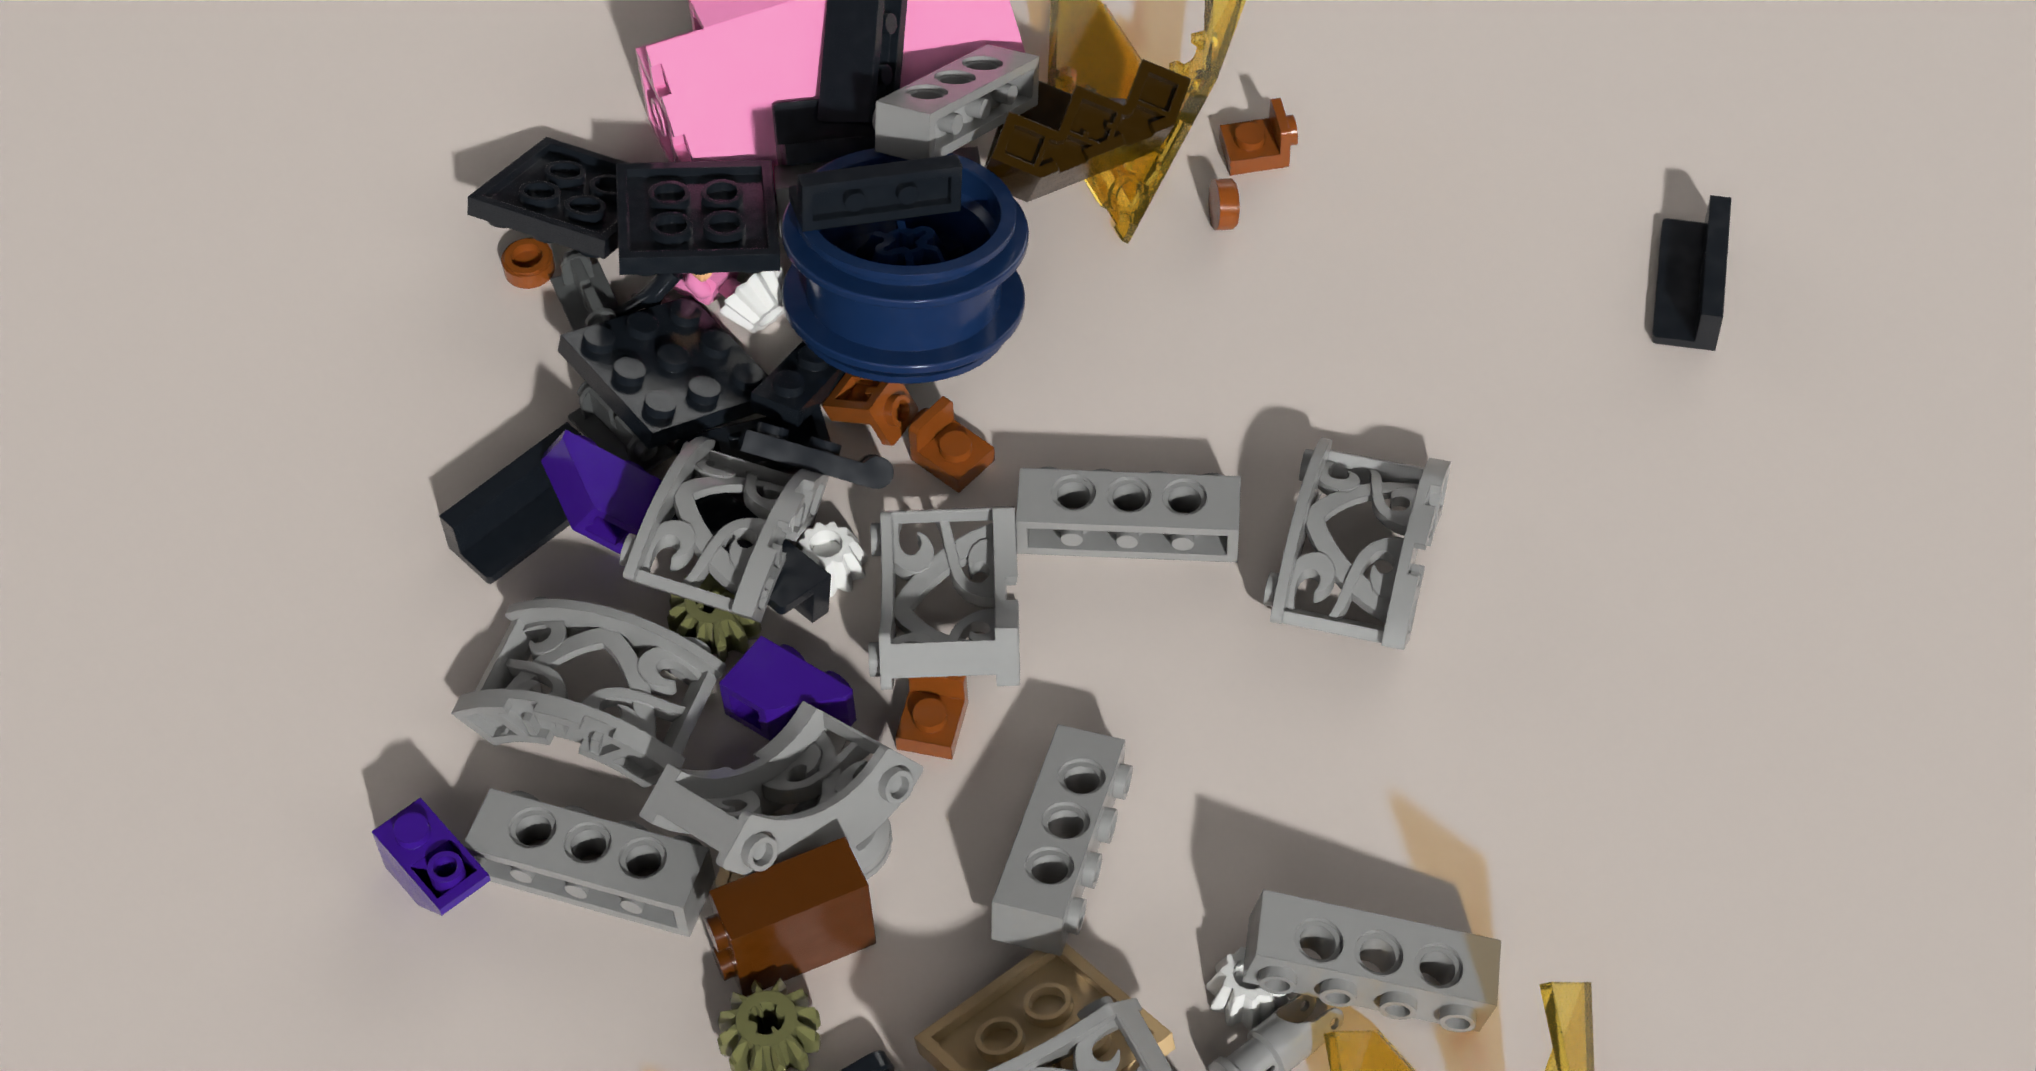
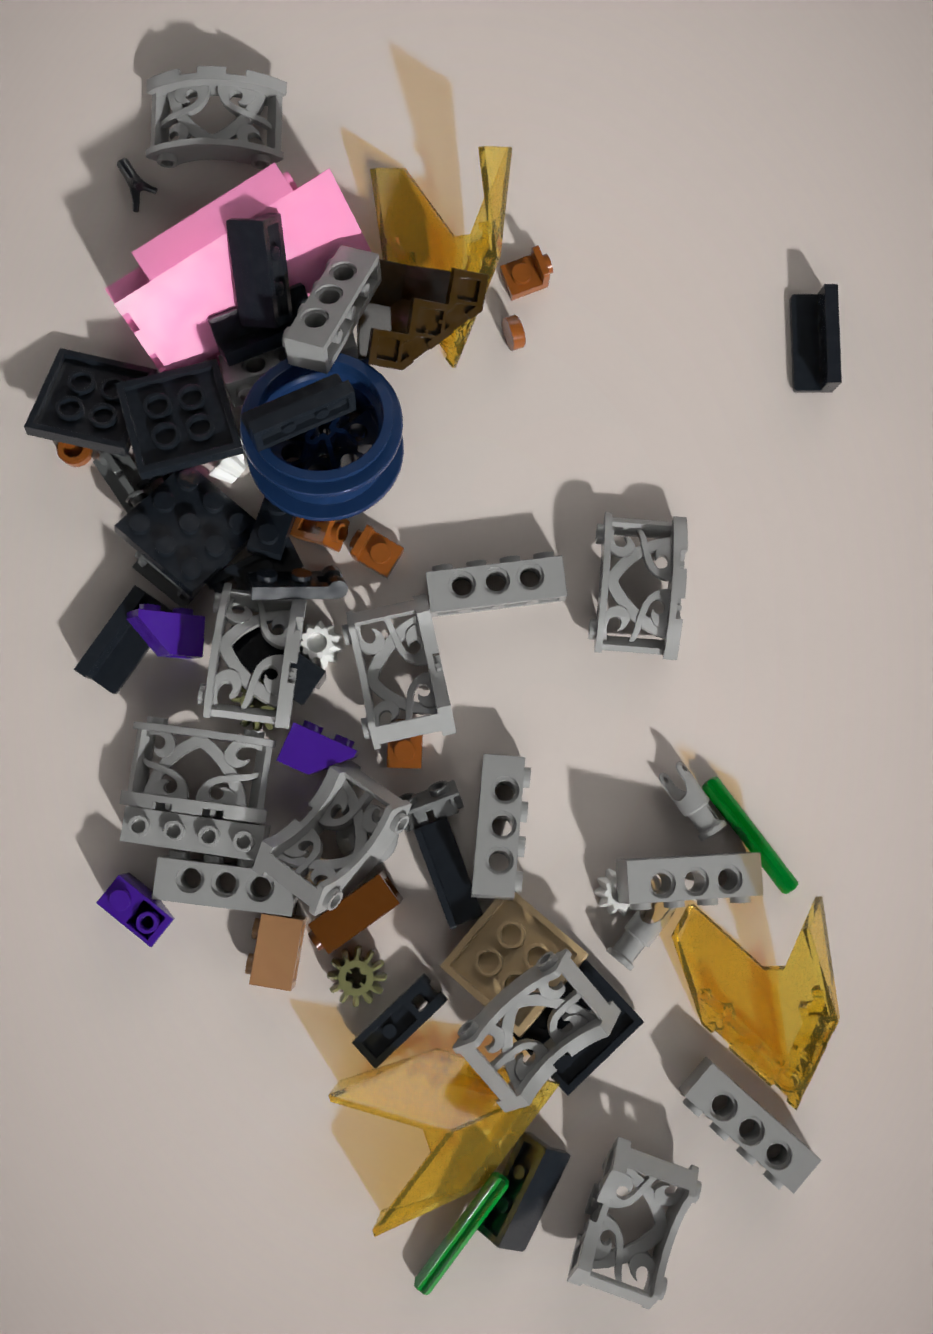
camera: 15 degrees left, 30 degrees up
none -> light grey brick [120,806,271,861]
none -> medium nougat brick [245,913,307,991]
none -> dark grey hinge [399,780,464,832]
none -> black panel [414,817,483,930]
none -> light grey piece [659,762,727,841]
none -> green axle [702,776,799,894]

